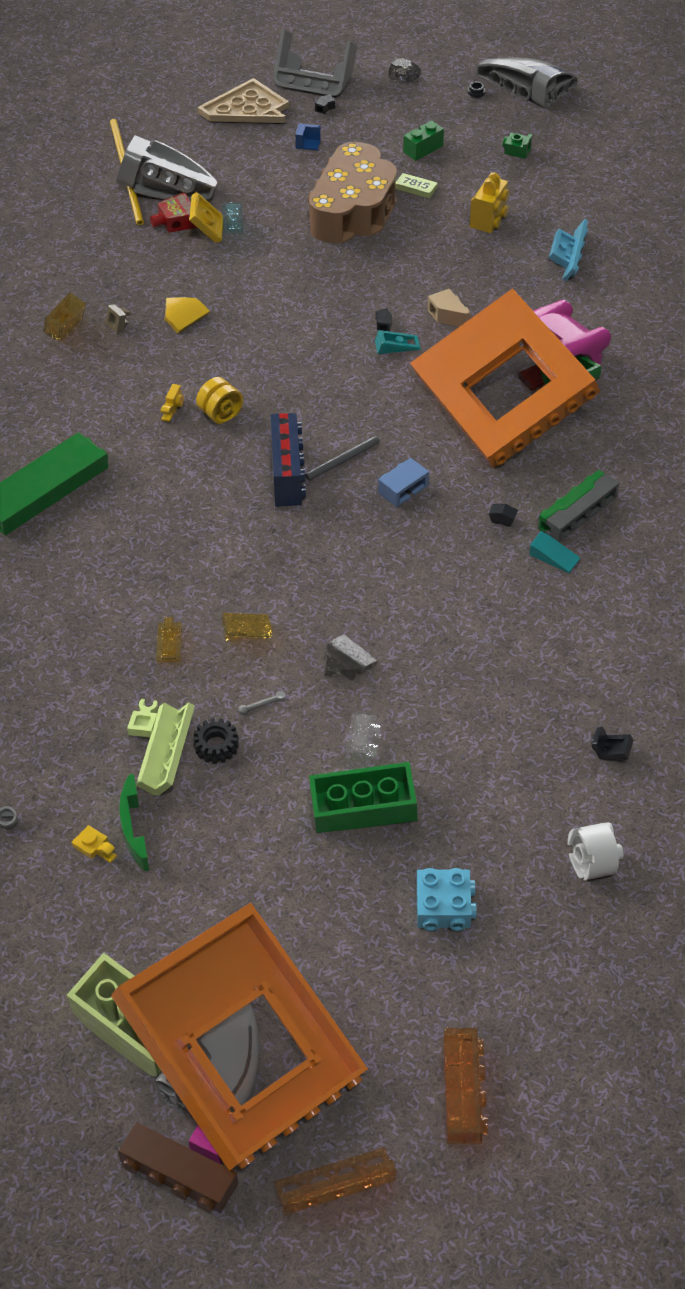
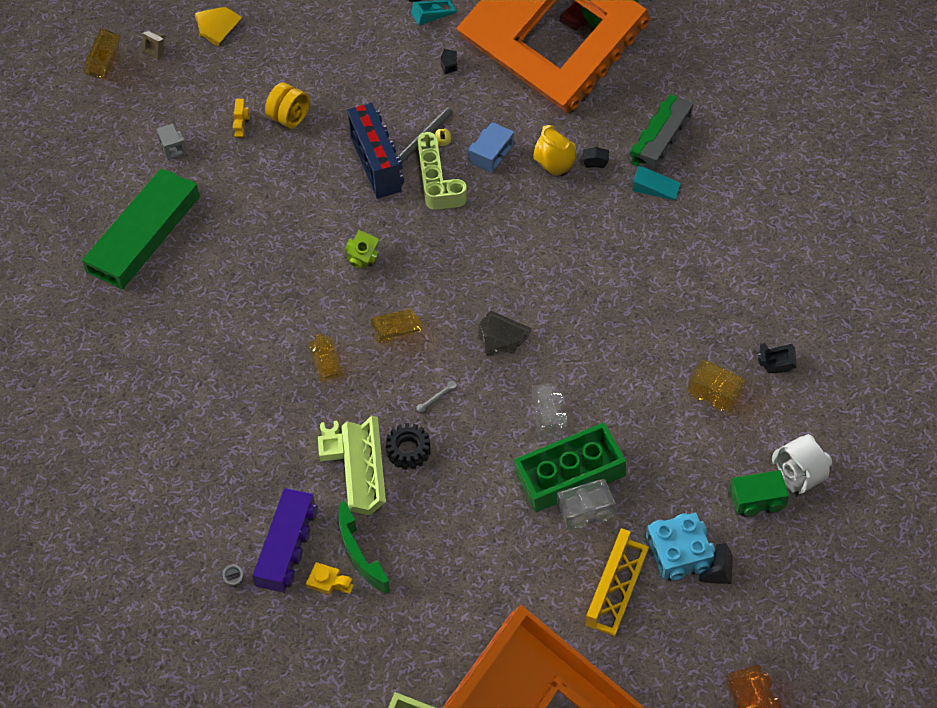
camera: 15 degrees left, 5 degrees up
none -> light grey brick [156,124,188,159]
none -> dark purple brick [252,488,318,593]
none -> lime brick [344,230,379,269]
none -> yellowish green beam [418,132,467,210]
none -> light yellow hinge [435,128,451,146]
none -> black piece [441,49,458,74]
none -> yellow helmet [533,125,576,176]
none -> clear brick [557,479,616,530]
none -> yellow fence [586,528,649,636]
none -> clear yellow brick [688,359,746,412]
none -> black tile [700,543,733,584]
none -> green brick [729,470,789,516]

